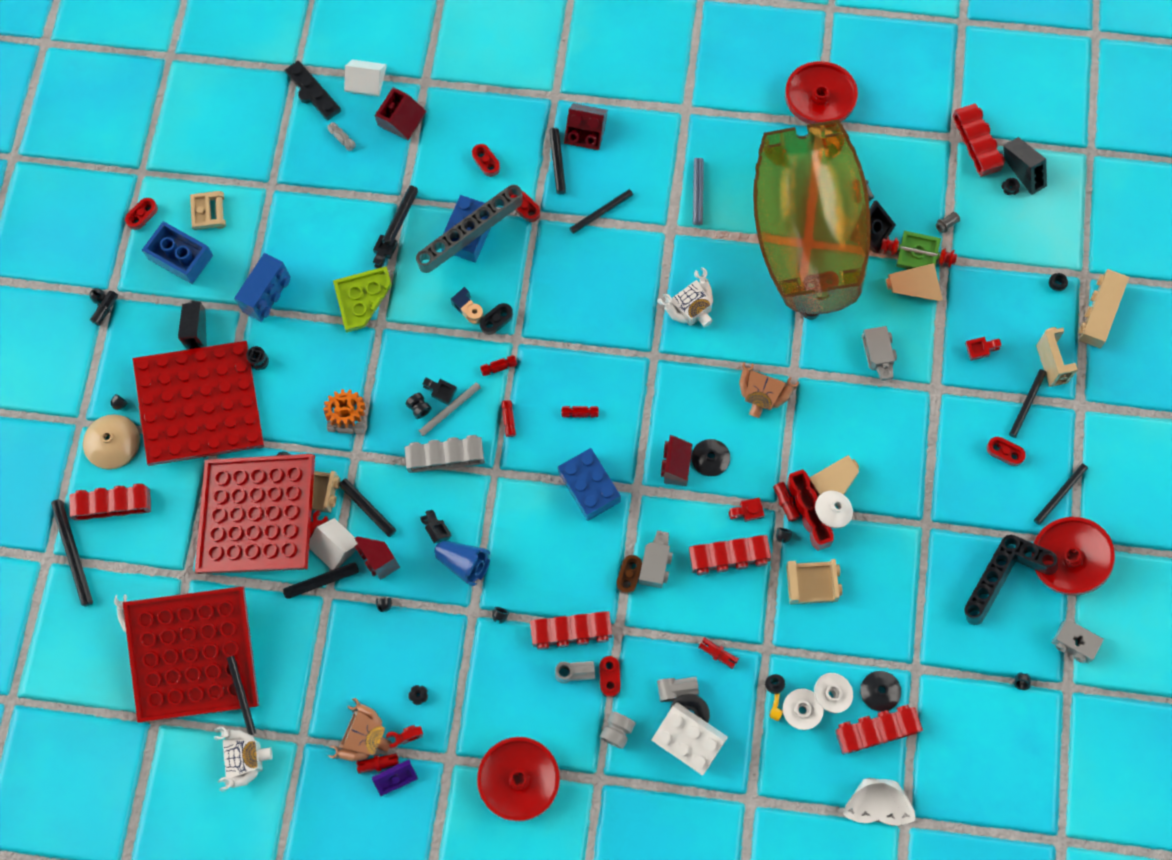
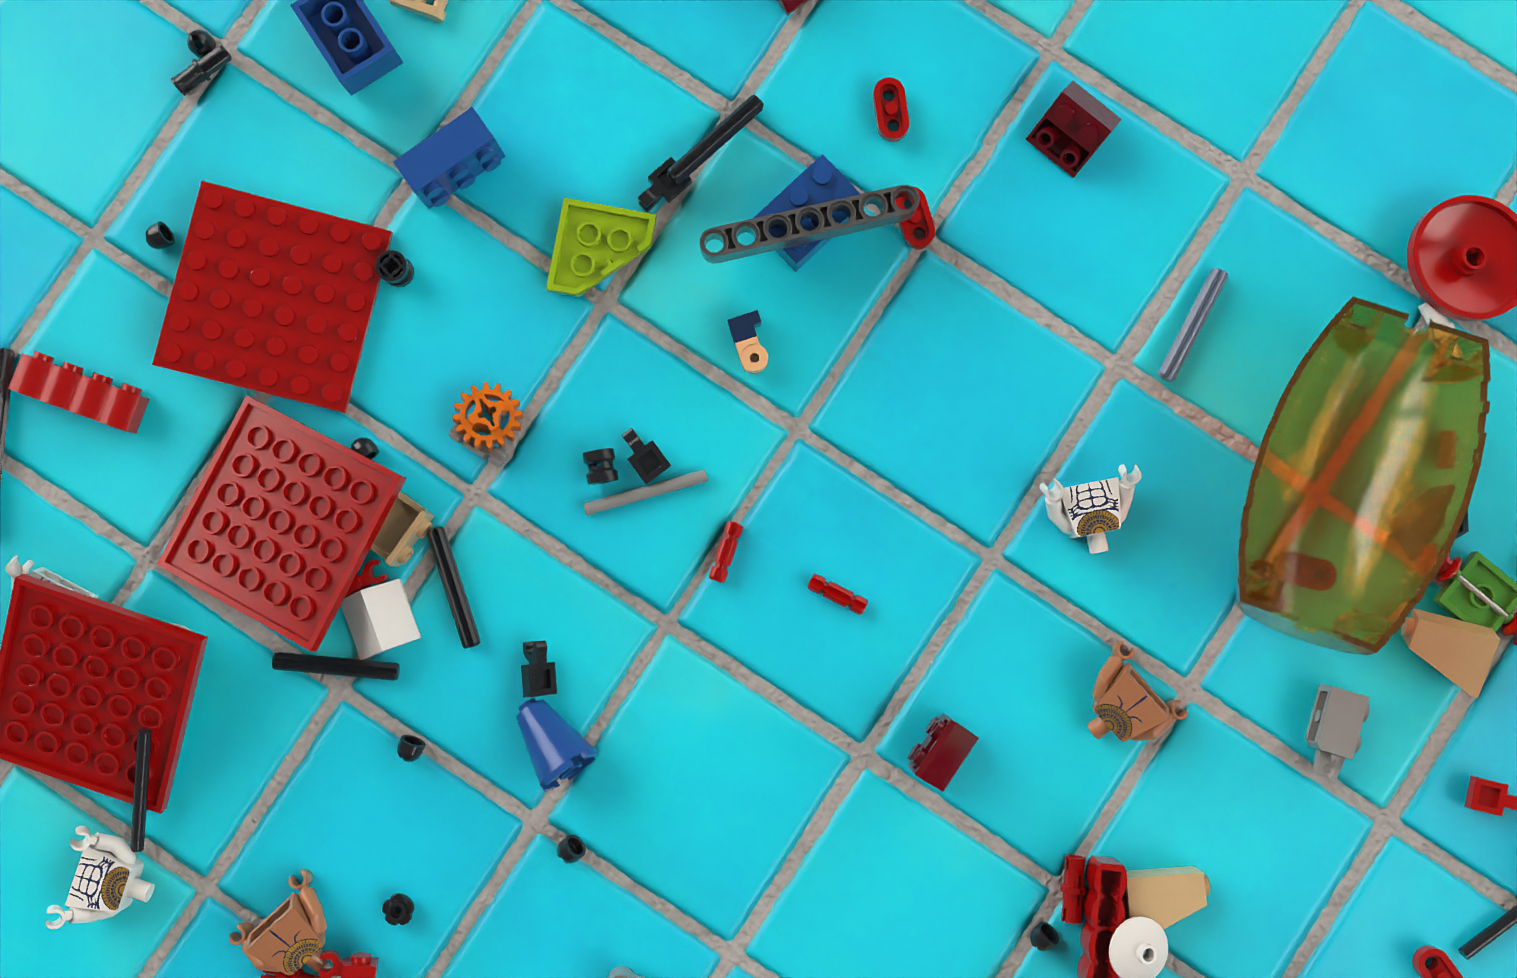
camera: 20 degrees right, 15 degrees up
tan dish [83,414,140,470] -> none
black slope [178,301,207,350] -> none
dark red slope [354,536,400,580] -> none
light grey brick [405,435,485,473] -> none
black plate [480,303,513,335] -> none
red axle [480,355,517,376] -> none
red brick [530,611,612,650] -> none
black axle [549,127,566,194] -> none
blue brick [558,448,621,521] -> none
black bar [569,189,633,234] -> none
reddish brown plate [617,555,642,594] -> none
light grey hinge [639,531,673,588] -> none
red brick [689,535,771,575] -> none
black dish [692,439,730,476] -> none
red plate [728,497,765,522] -> none

